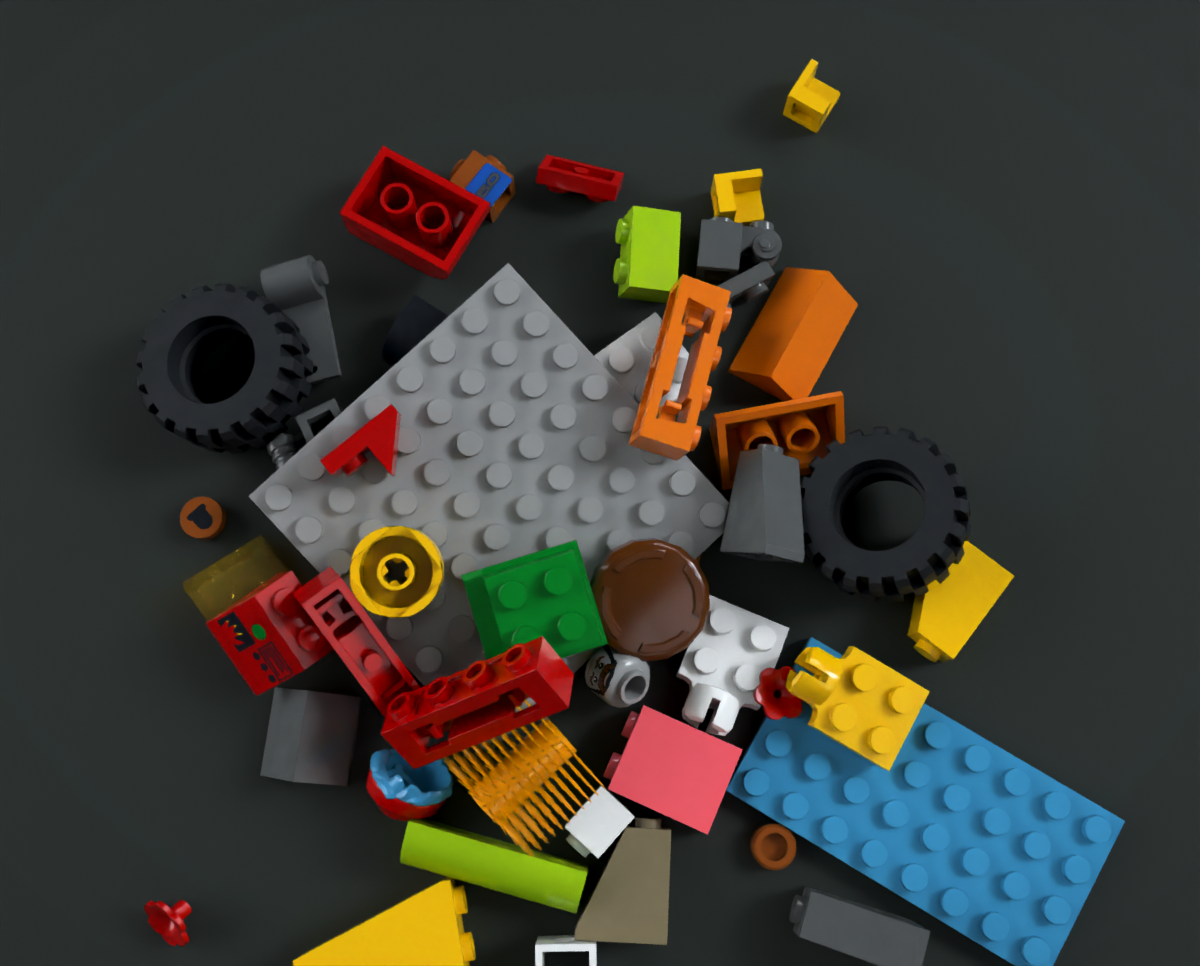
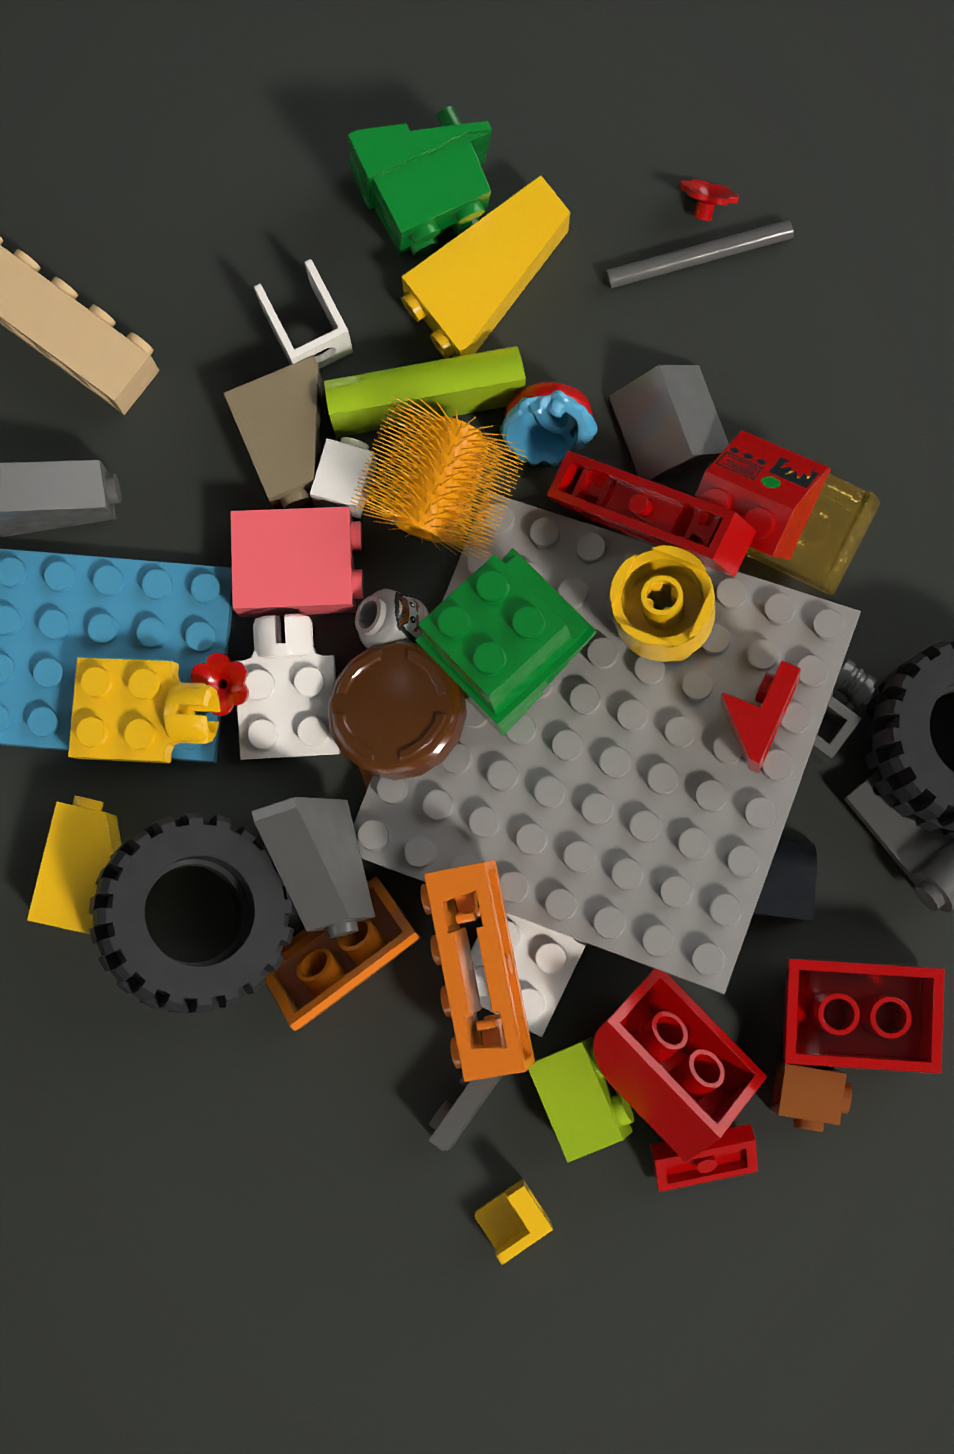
camera: 155 degrees right, 5 degrees up
dark orange tile [180,496,227,541] -> none
red brick [380,636,574,769] -> none
blue sticker [465,163,512,207] -> none
dark grey brick [695,217,782,283] -> none
orange slope [728,267,858,401] -> none
dark orange tile [750,823,797,870] -> none
yellow panel [783,59,840,134] -> none
none -> red brick [593,969,767,1163]
none -> dark grey bar [605,219,794,289]

